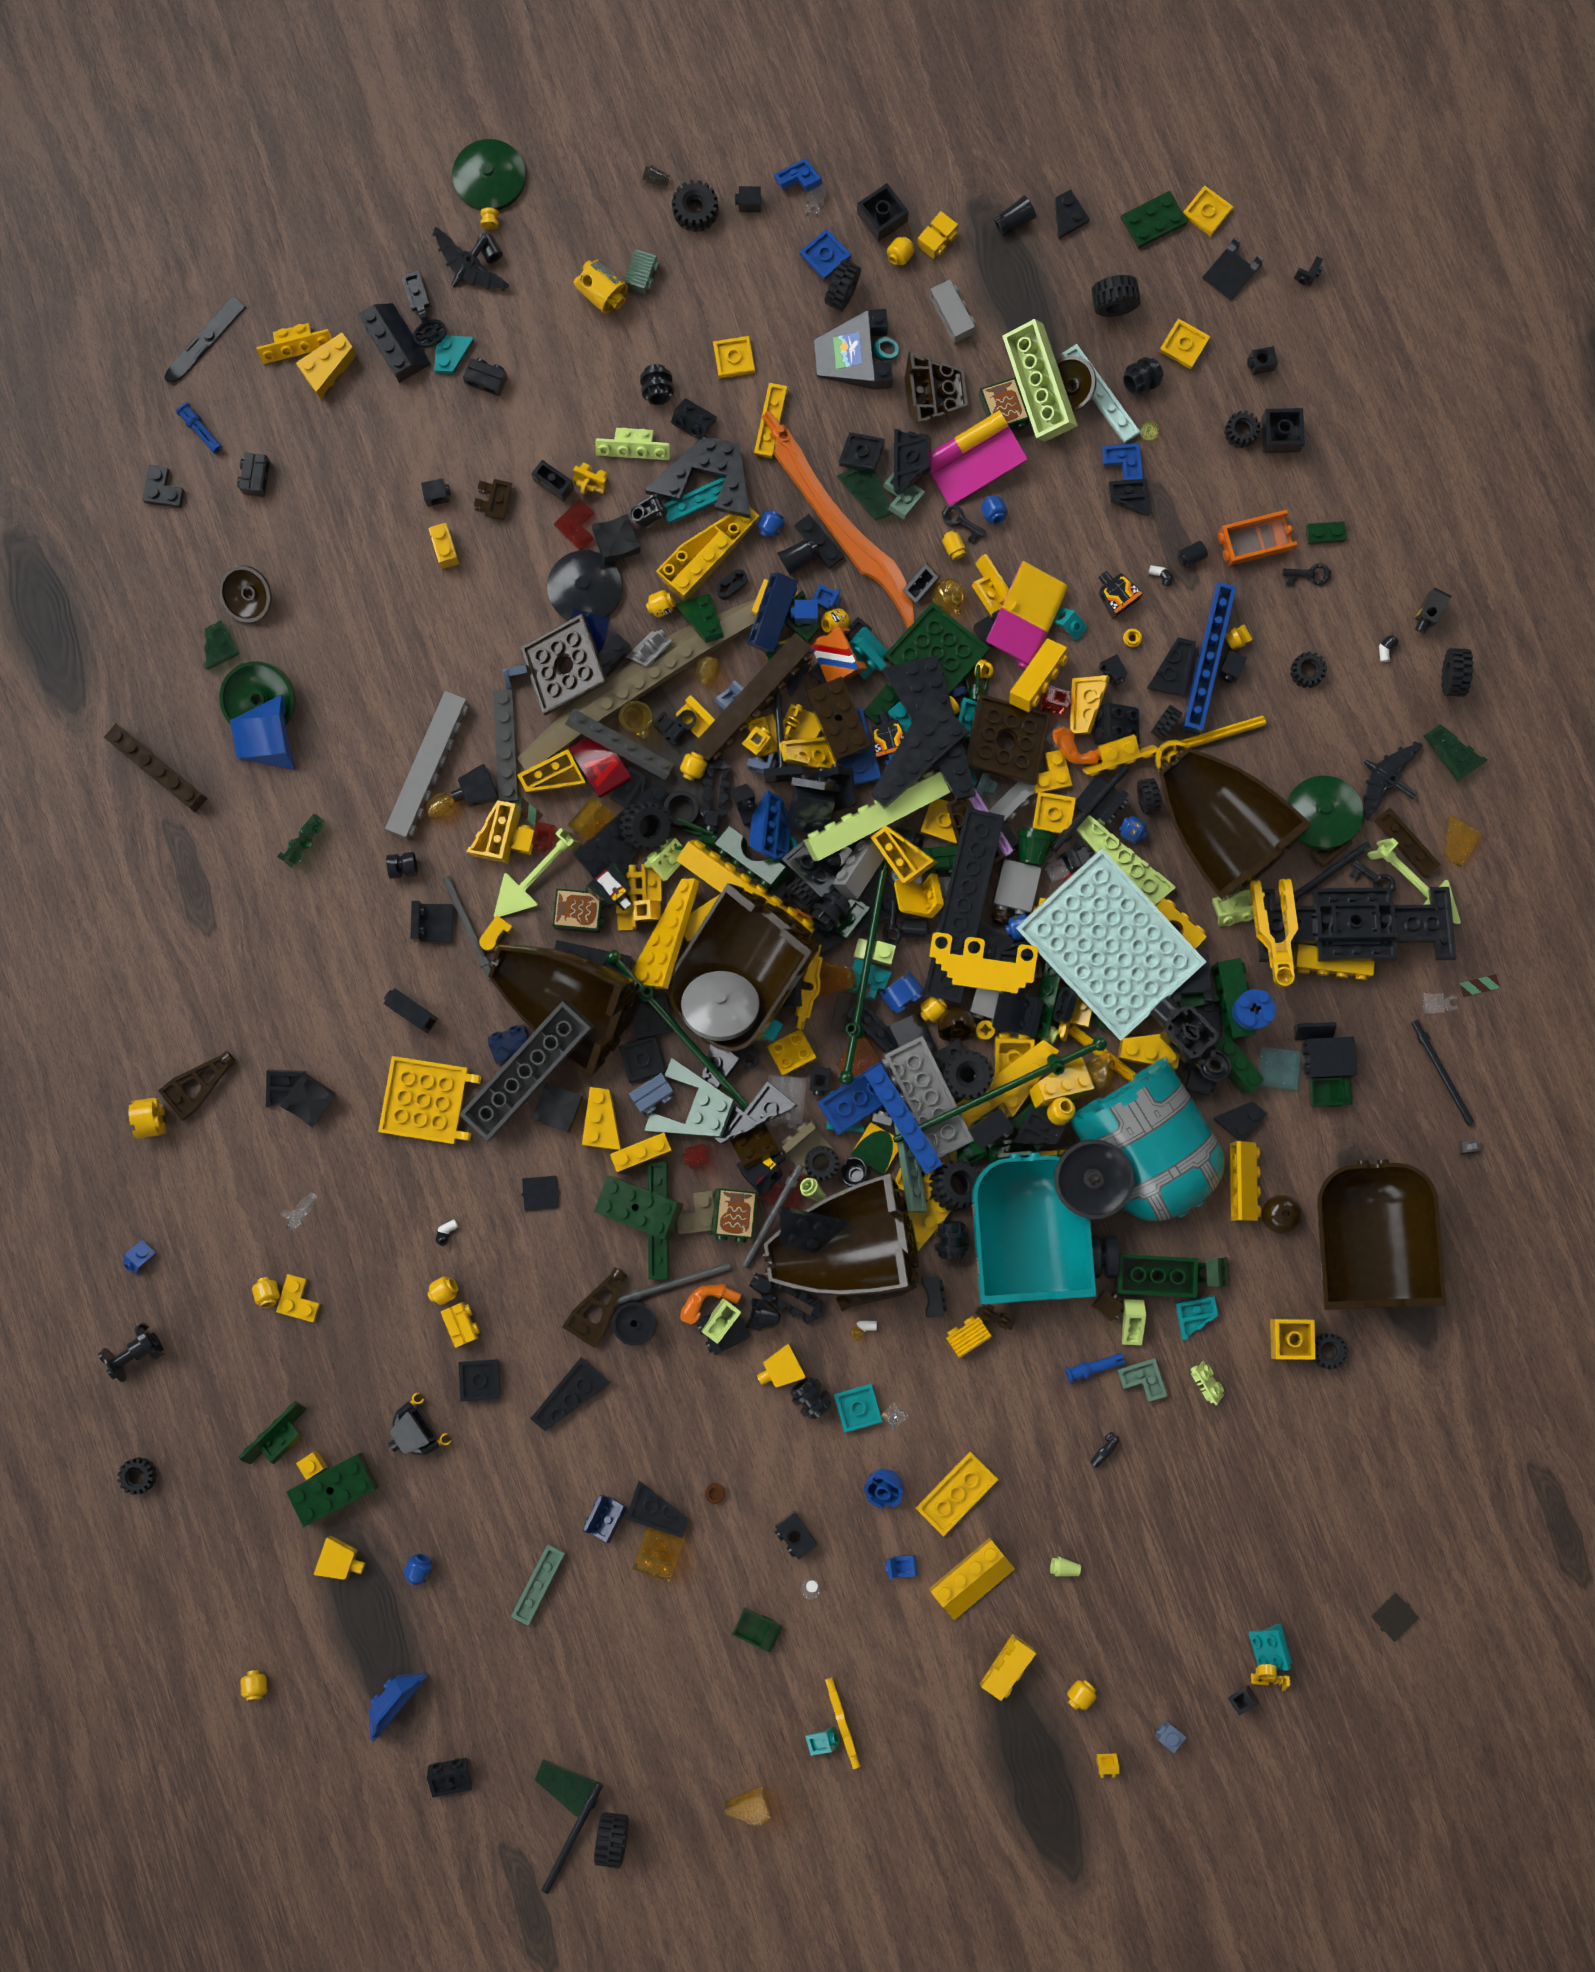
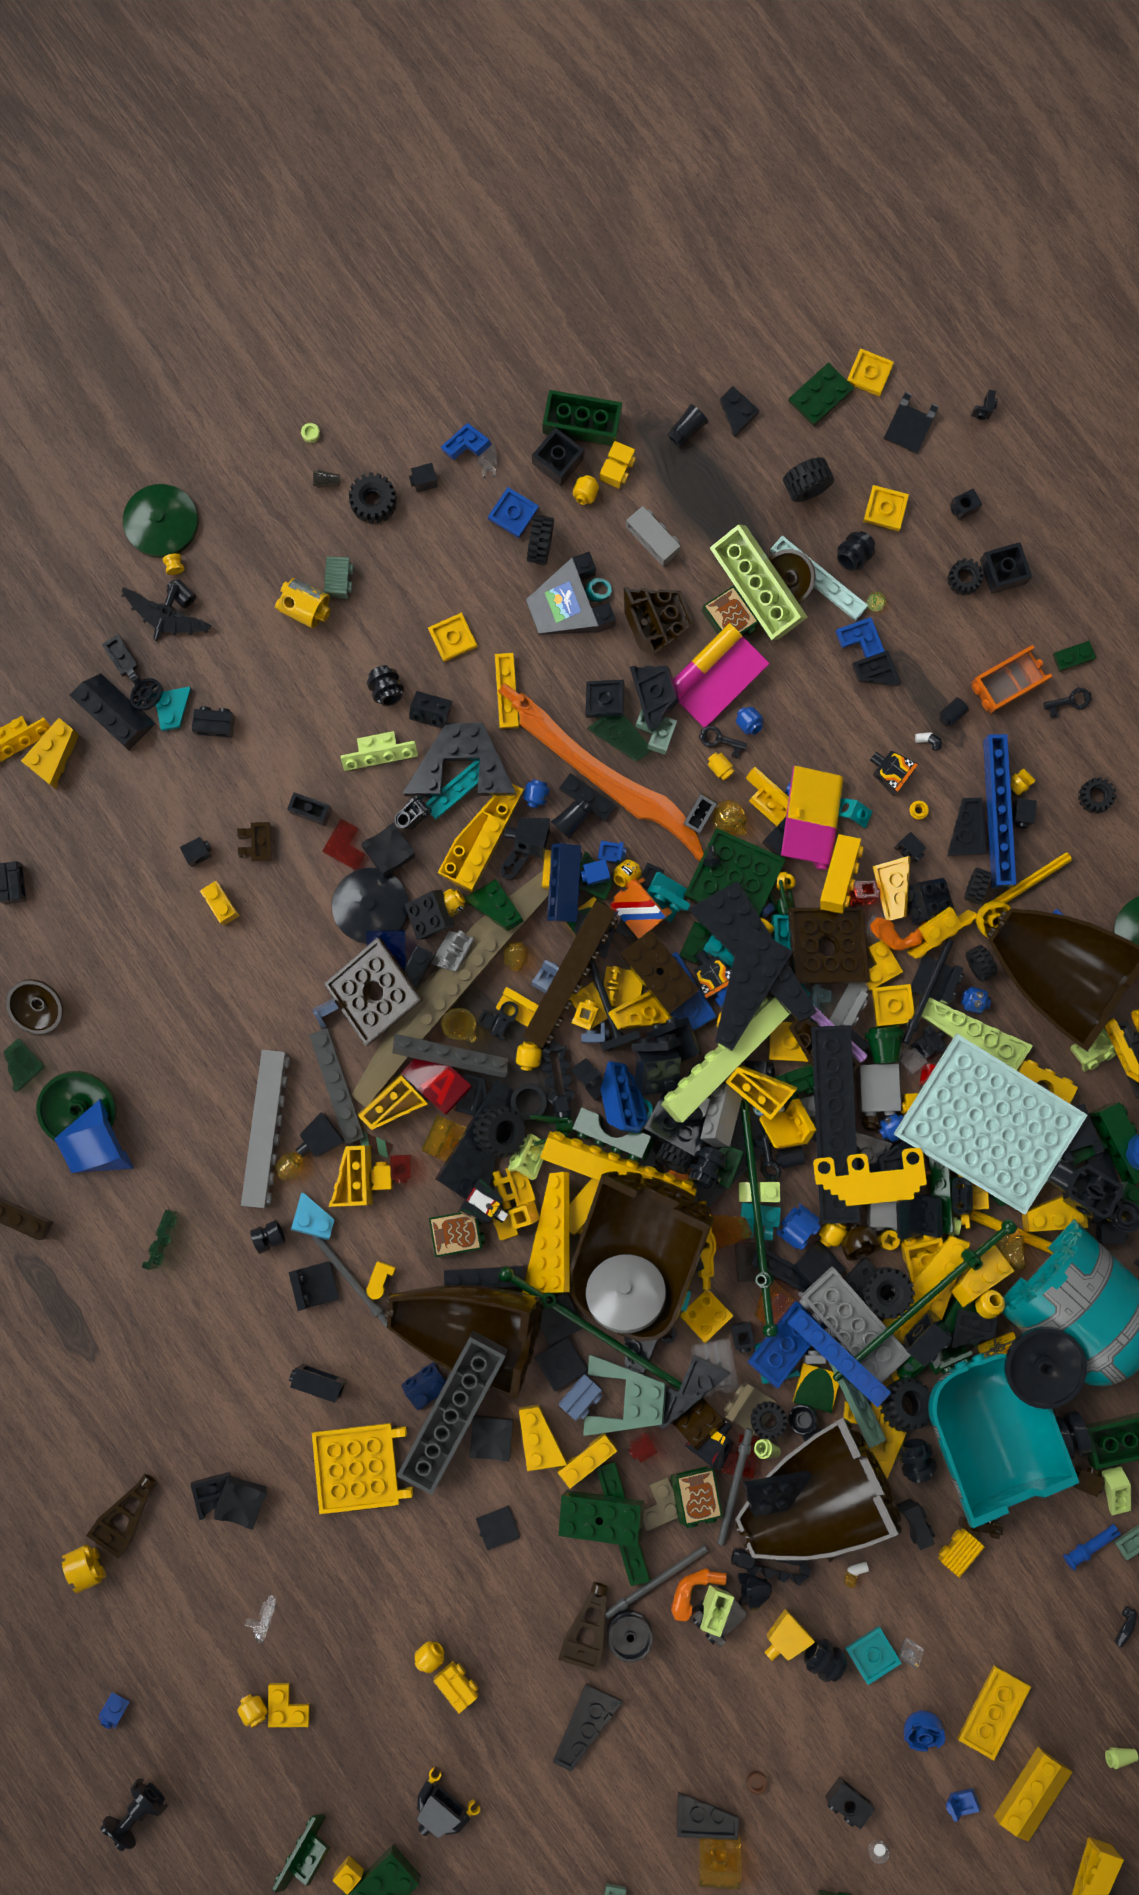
camera: 20 degrees left, 0 degrees up
arm [436,1219,459,1246] -> none
black plate [458,1359,501,1402] -> none
yellowish green piece [494,828,582,917] -> none
yellow hips [572,462,607,494] -> none
dark blue bracket [583,1495,627,1543] -> none
none -> medium azure wing [291,1193,334,1240]
none -> yellowish green tile [301,423,320,443]
none -> black brick [405,889,454,940]
none -> black torso [504,818,550,858]
none -> dark green brick [542,390,622,446]
none -> black rock [703,846,721,868]

